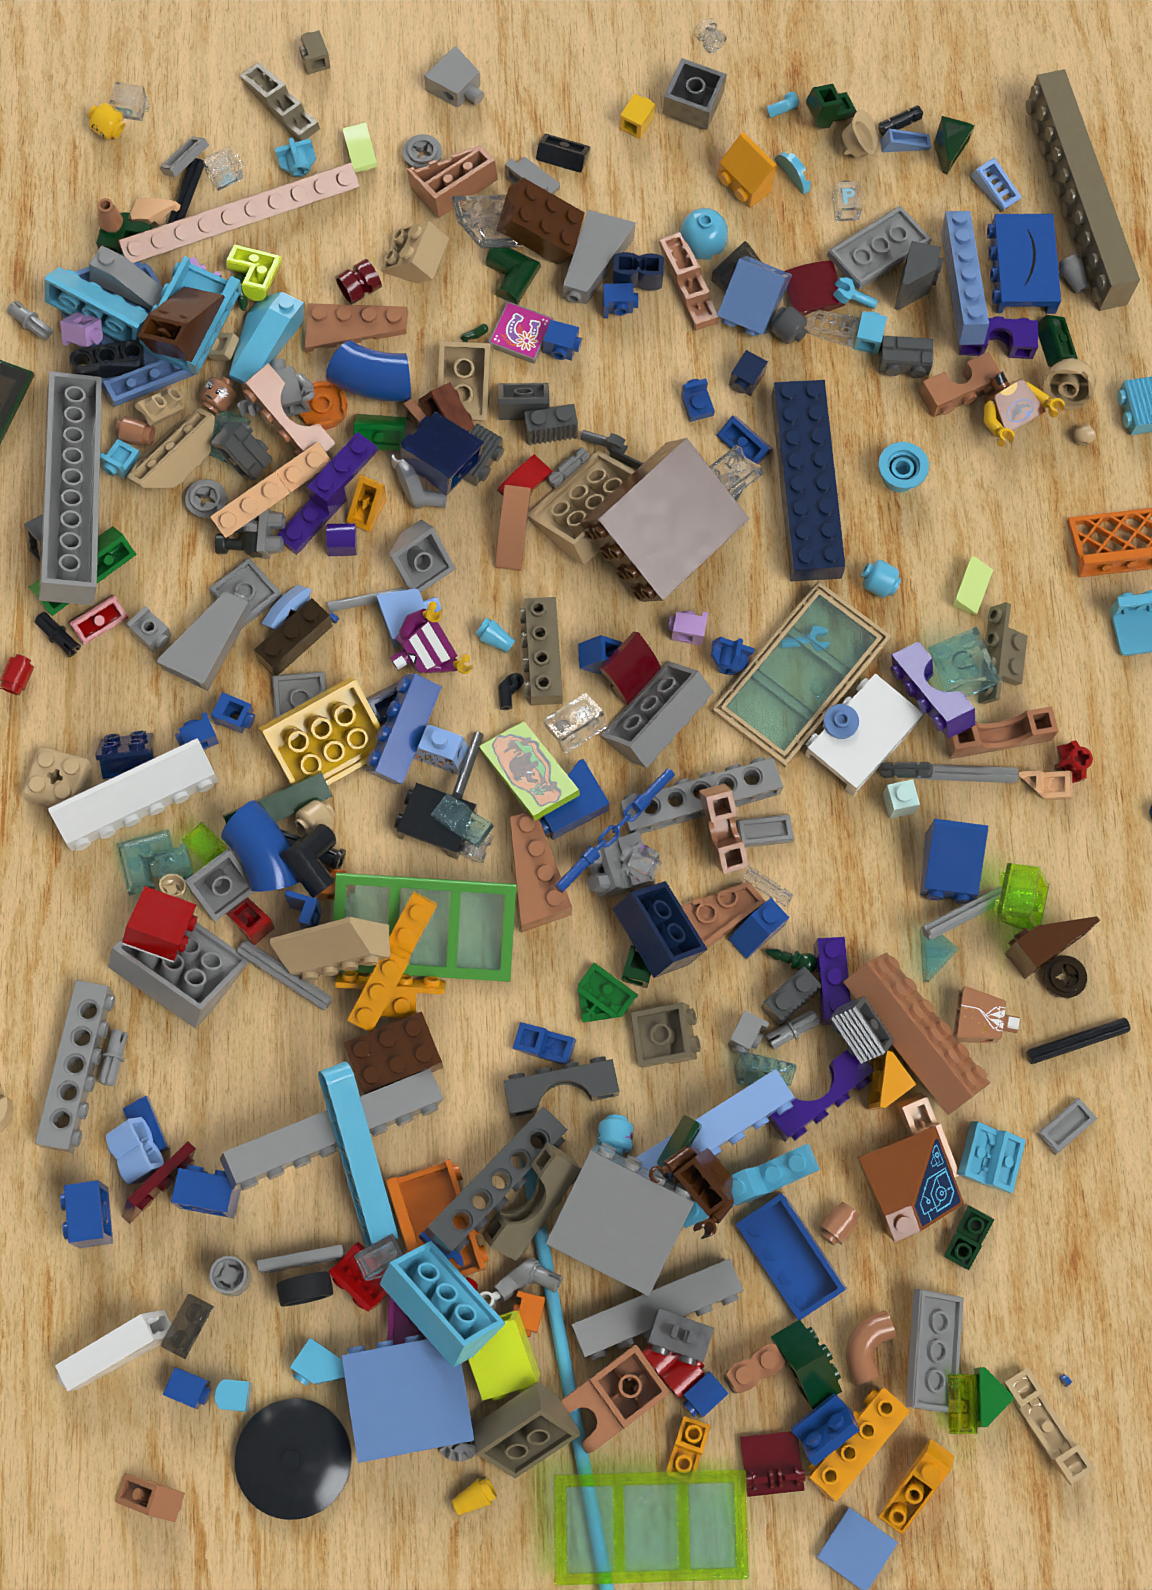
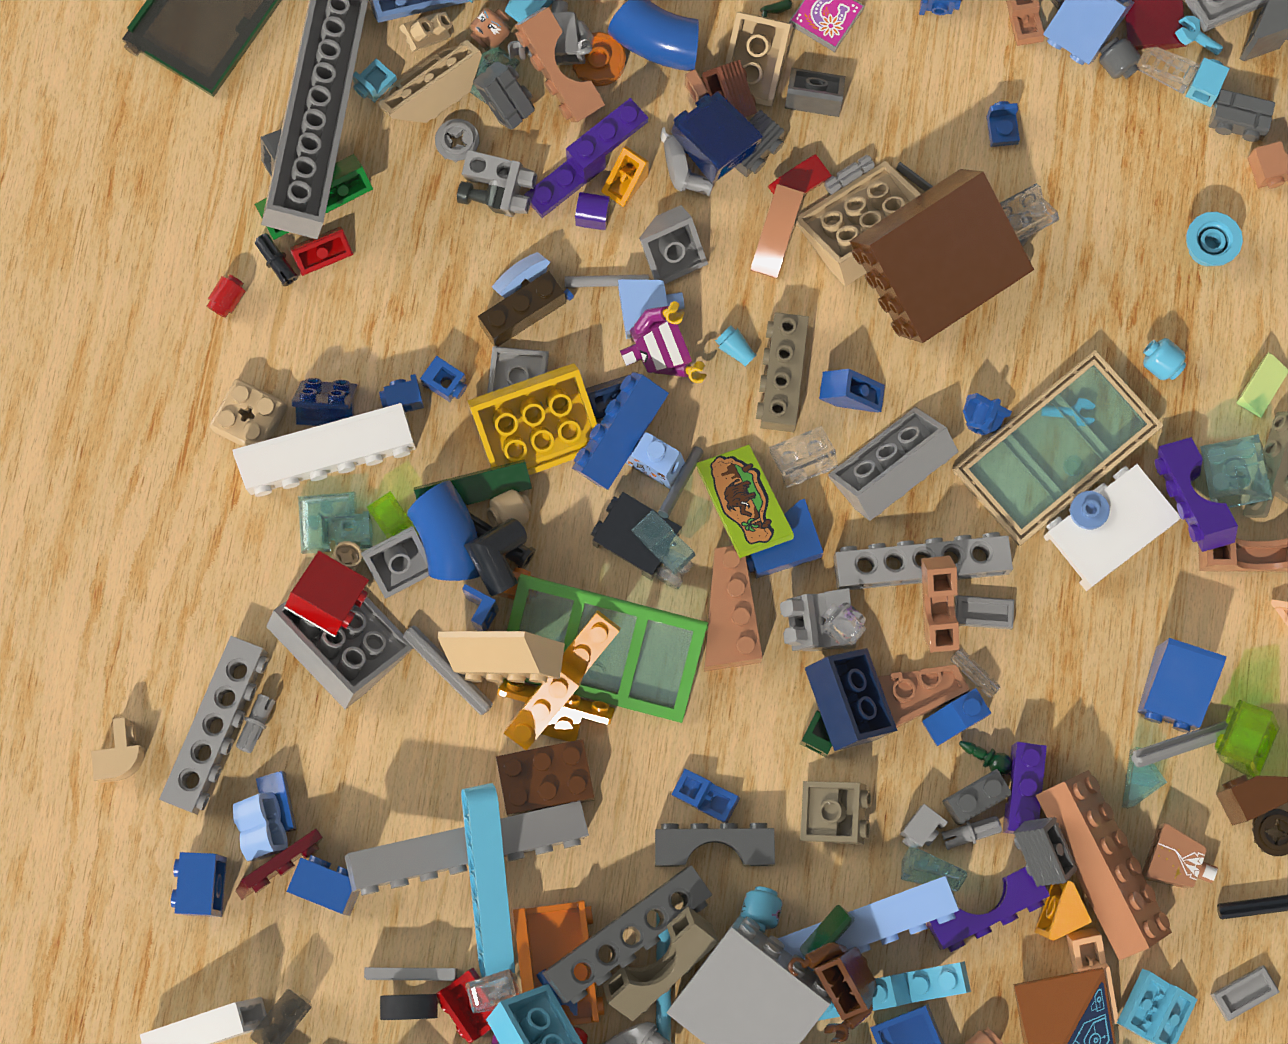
camera: 15 degrees right, 5 degrees up
nougat brick [115,416,156,447] -> none
light grey brick [127,606,171,653] -> none
light grey slope [157,591,252,691] -> none
light grey tile [209,558,282,628] -> none
light grey wheel [209,1256,251,1297] -> none
light nougat bracket [210,442,331,538] -> none
red slope [227,897,275,945] -> none
green panel [354,414,408,451] -> none
black arm [498,673,524,710] -> none
dark grey brick [524,404,578,446] -> none
blue brick [543,319,582,361] -> none
blue piece [555,768,675,893] -> none
green slope [577,962,638,1023] -> none
dark grey bar [581,430,628,454] -> none
dark red slope [600,631,661,705] -> none
lavender brick [668,611,708,646] -> none
blue slope [717,416,773,468] -> none
dark blue brick [729,350,768,396] -> none
dark blue brick [771,380,846,582] -> none
dark grey axle [880,762,933,778] -> none
light aqua brick [882,780,920,819] -> none
light grey axle [915,764,1019,783] -> none

